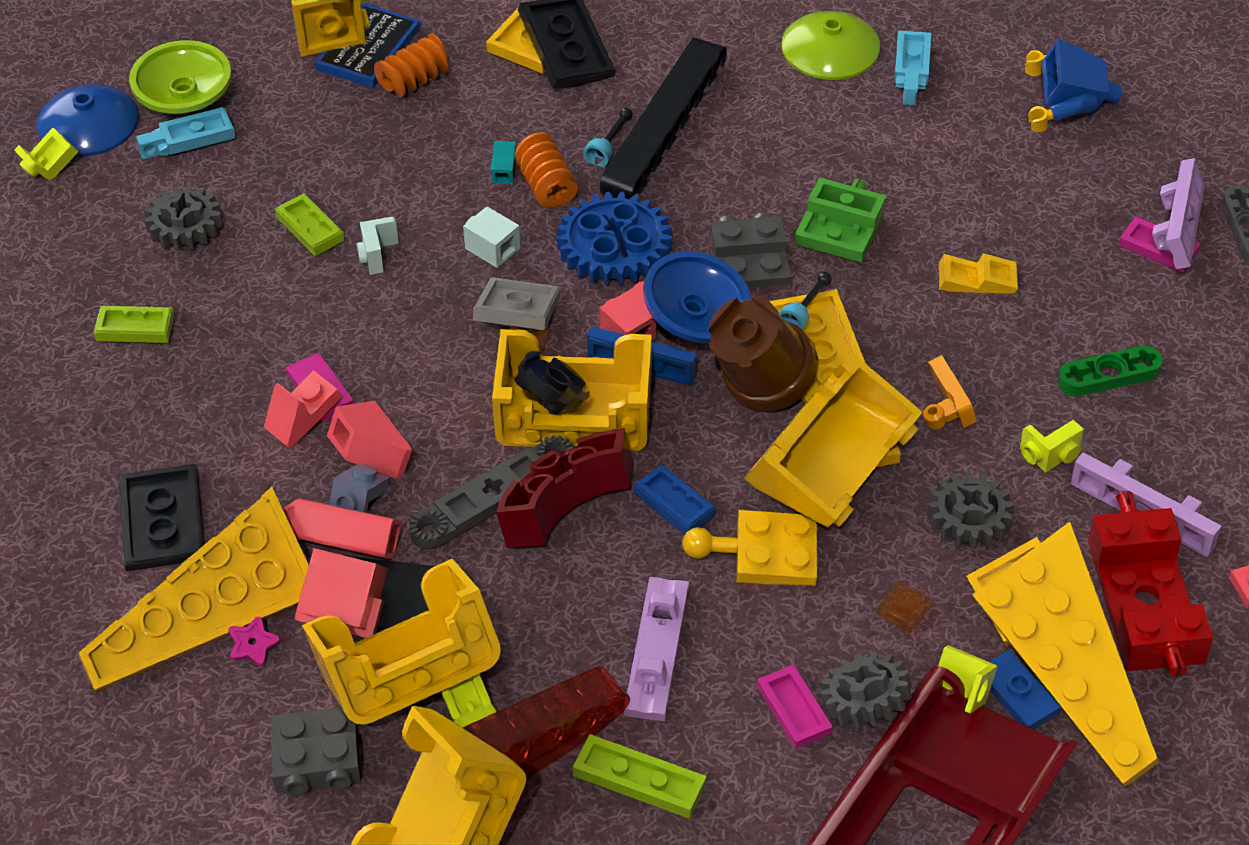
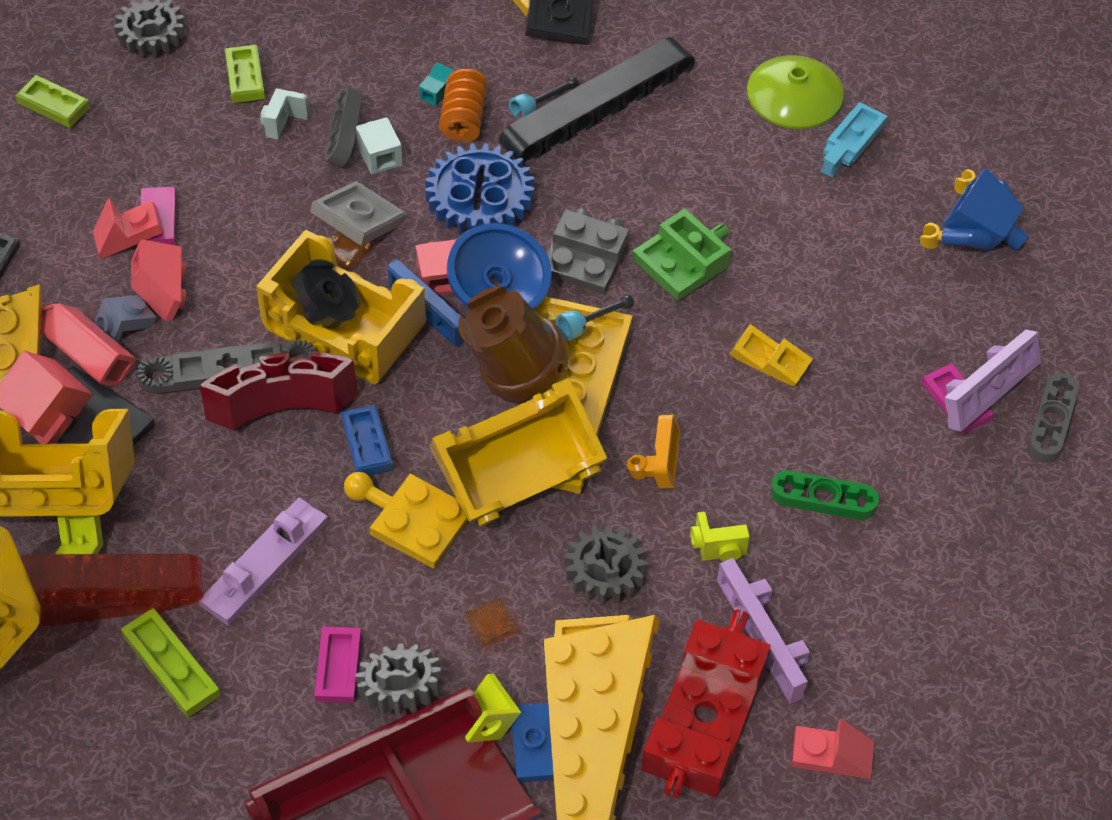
camera: 25 degrees right, 5 degrees up
none -> dark grey beam [324,85,363,168]

